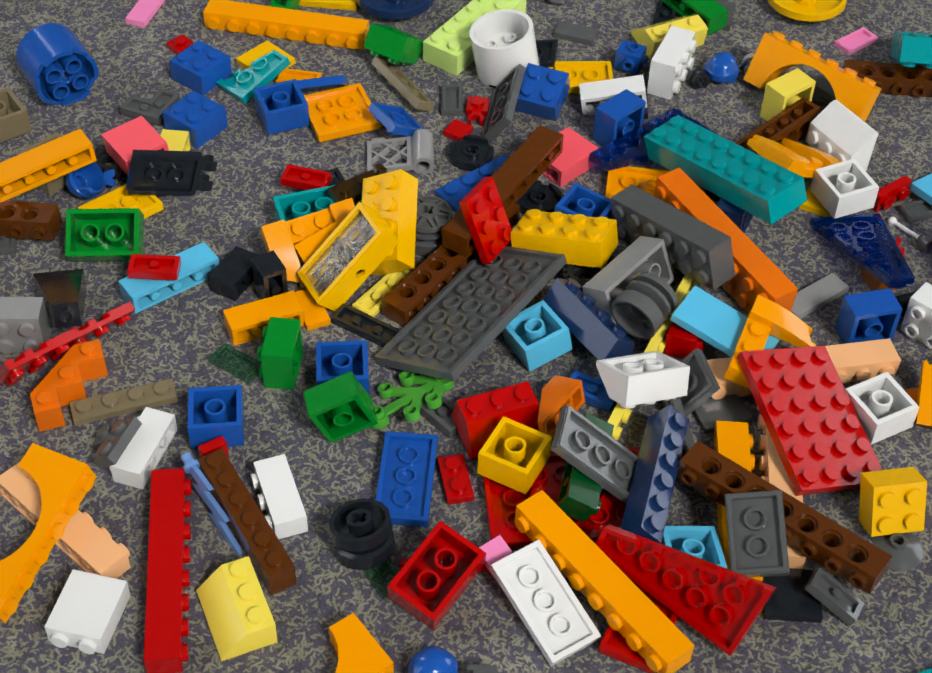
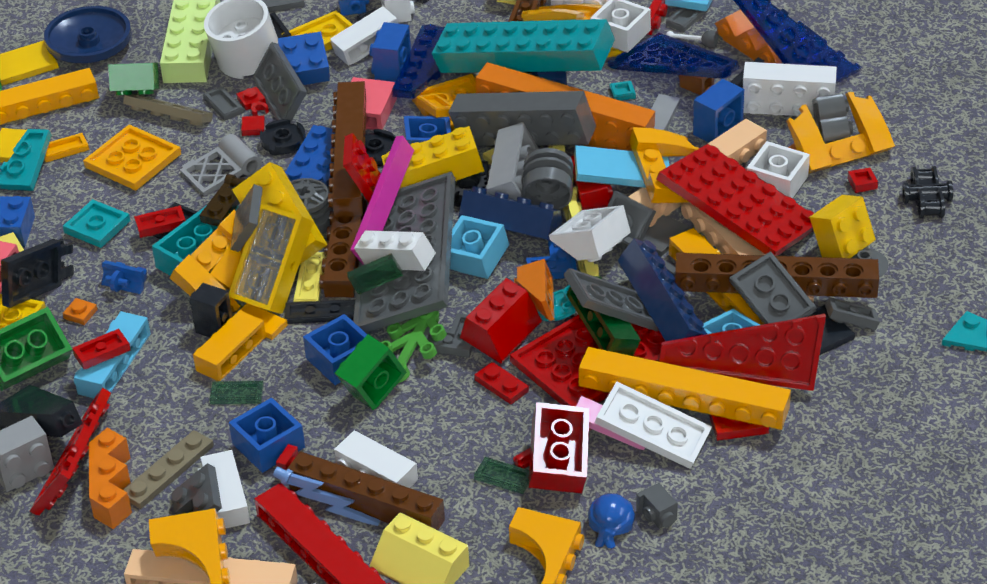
camera: 30 degrees left, 5 degrees down
black brick [209,246,259,301] -> none
blue brick [253,79,310,135] -> none
green brick [257,317,303,390] -> none
blue tile [296,75,348,91] -> none
black wheel [329,499,396,570] -> none
blue plate [368,102,424,137] -> none
blue plate [376,431,438,527] -> none
yellow brick [477,416,552,495] -> none
none -> orange plate [62,298,98,325]
none -> teal plate [63,199,131,248]
none -> blue hips [101,260,147,294]
none -> dark grey tile [230,184,262,252]
none -> clear green tile [347,253,403,294]
none -> dark pink tile [351,136,414,265]
none -> white brick [354,230,436,271]
none -> light orange tile [416,94,452,118]
none -> teal tile [609,81,636,101]

